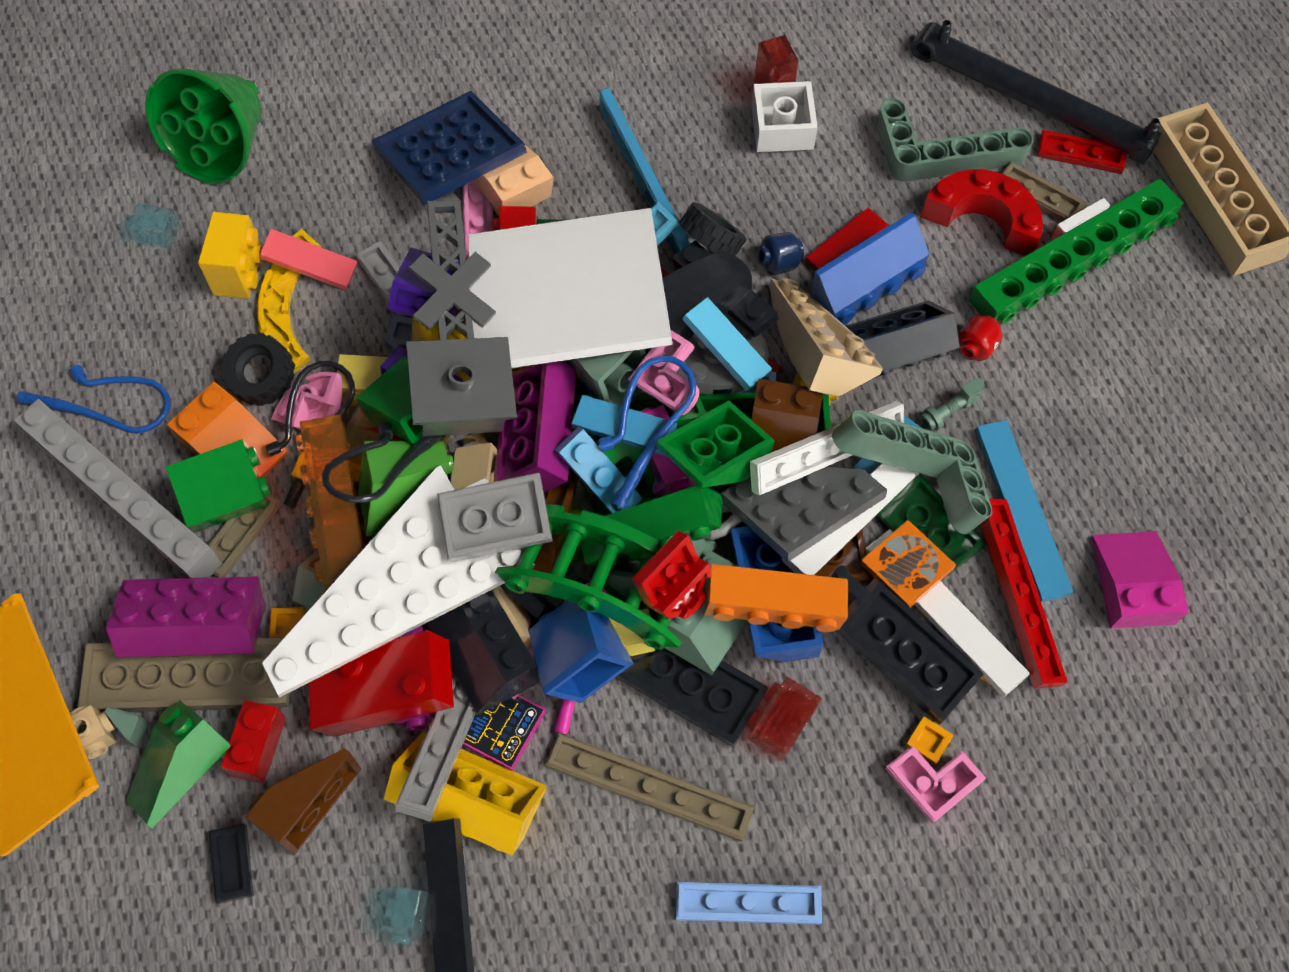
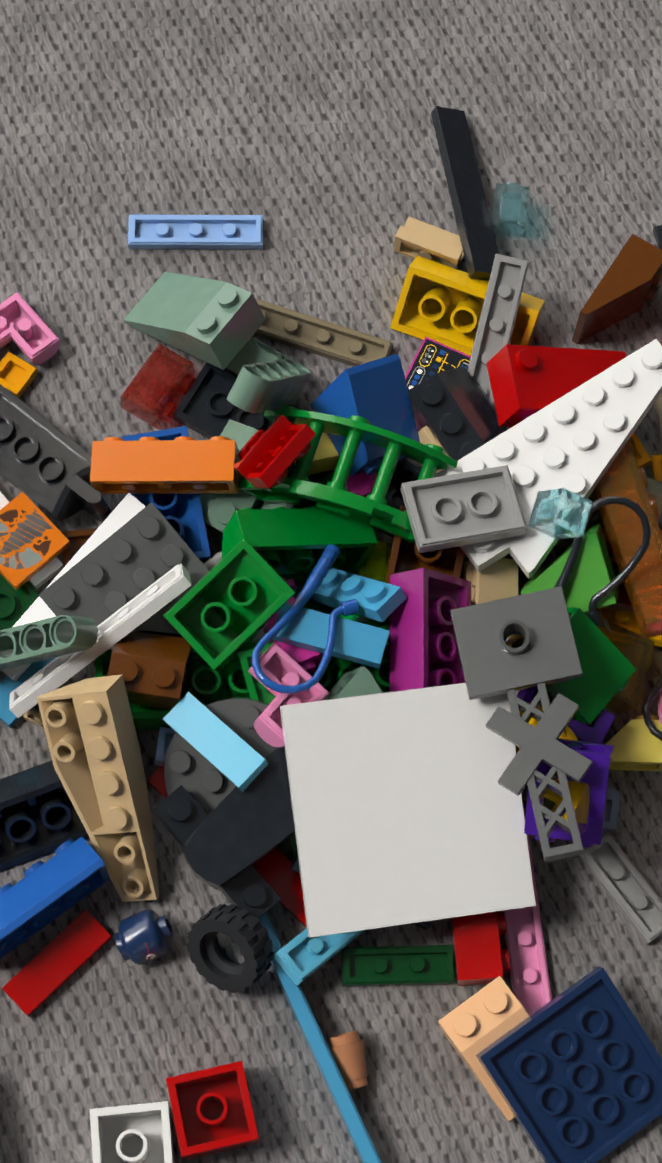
camera: 175 degrees right, 5 degrees up
none -> sand green slope [123,272,266,370]
none -> red brick [166,1061,259,1161]
none -> sand green beam [226,337,312,413]
none -> nougat cone [329,1030,368,1090]
none -> tan panel [394,217,464,269]
none -> clear light blue brick [528,488,592,539]

